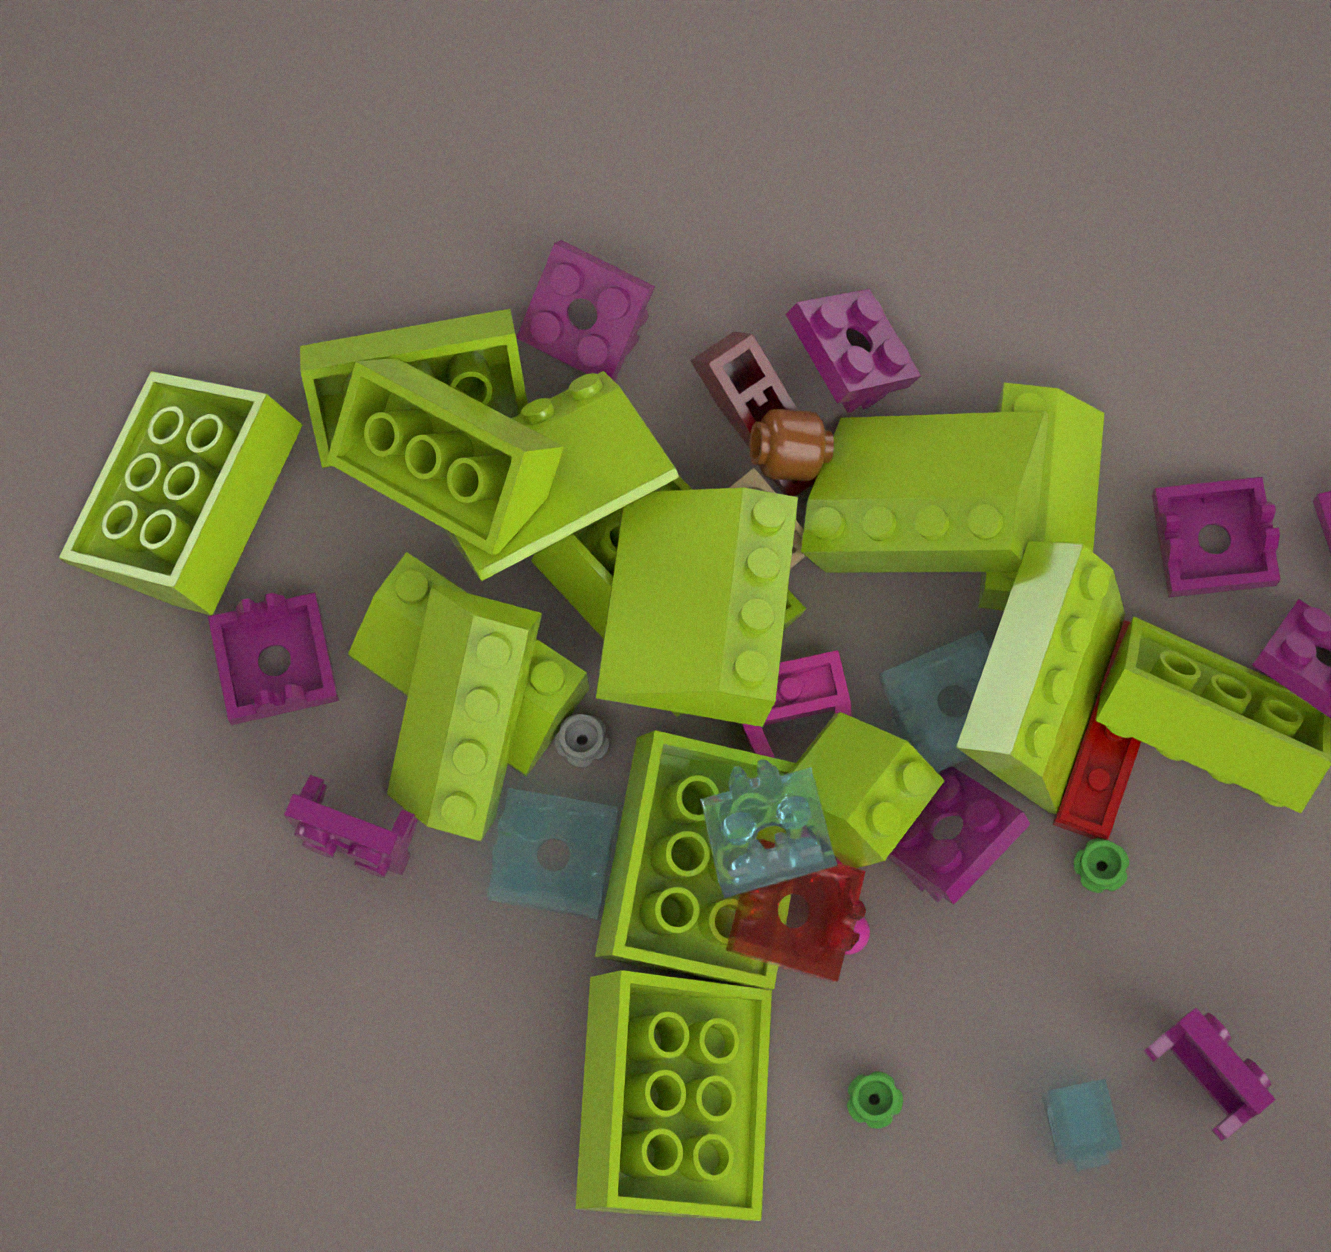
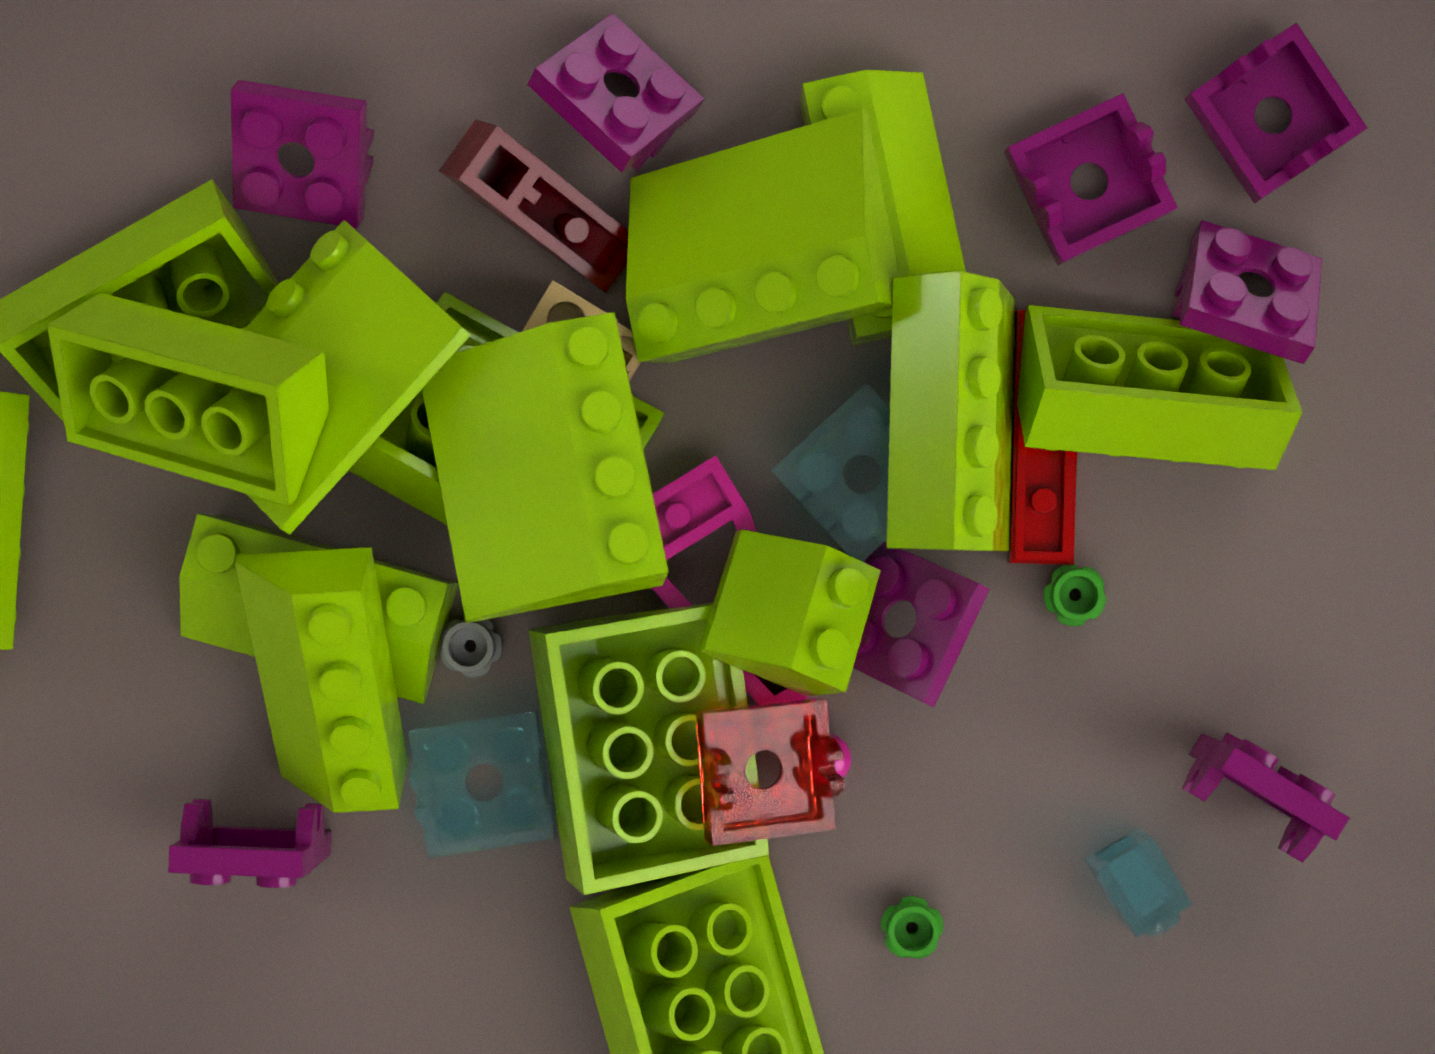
camera: 25 degrees left, 15 degrees up
magenta piece [208,592,339,725] -> none
clear light blue piece [701,759,837,898] -> none
dark orange head [749,409,834,481] -> none

